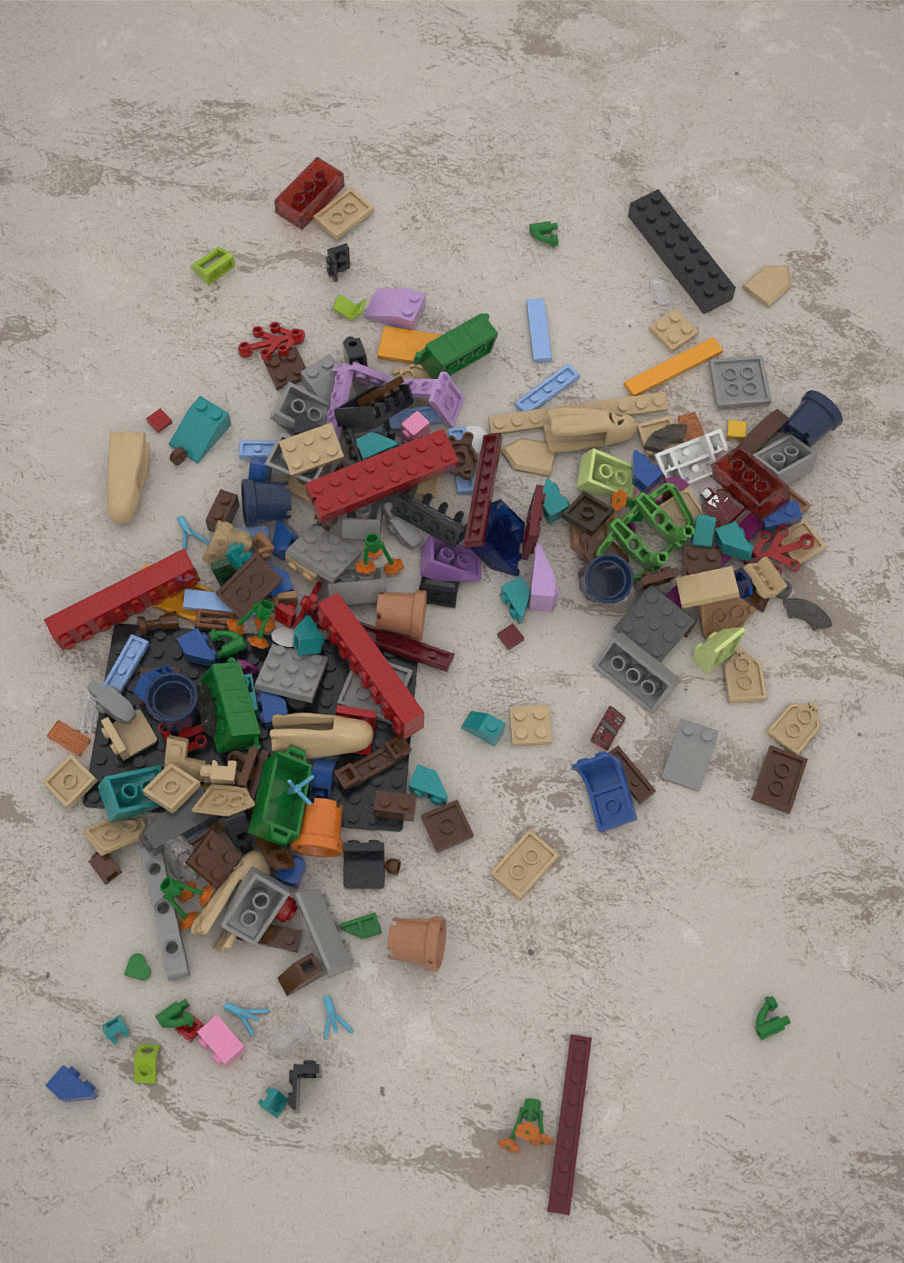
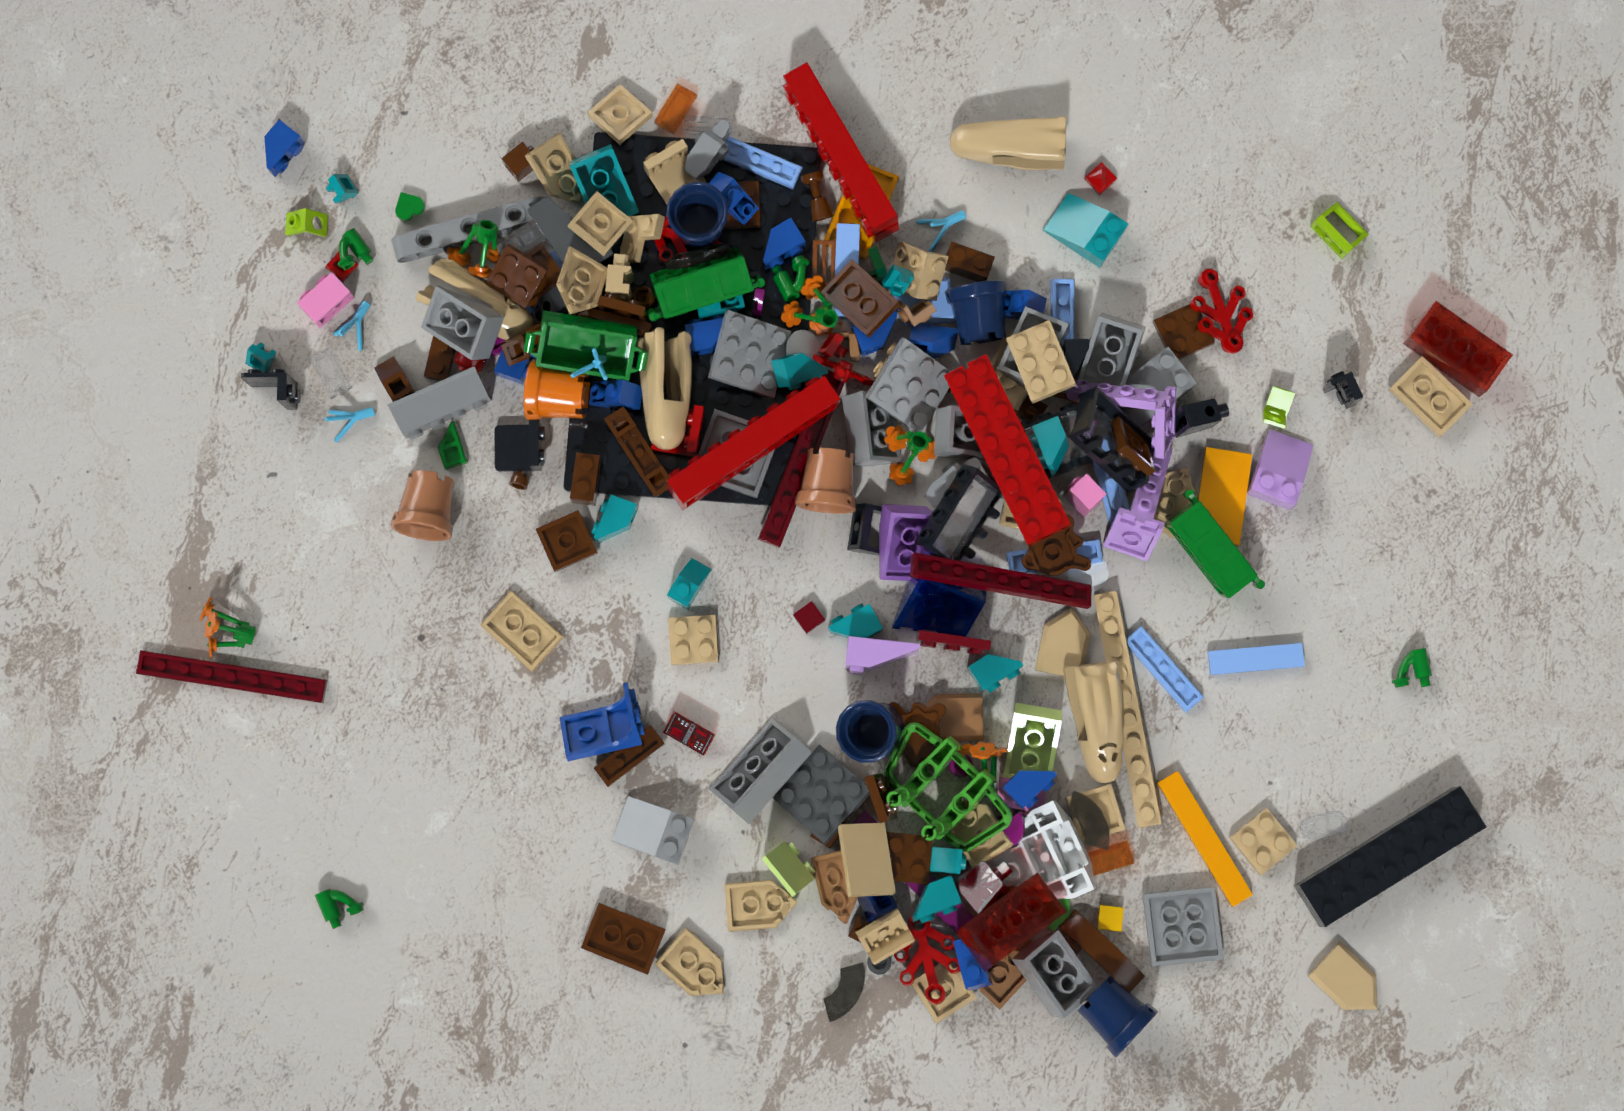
camera: 90 degrees right, 15 degrees up
reddish brown tile [170,447,188,465] -> none
dark brown plate [562,491,614,536] -> none

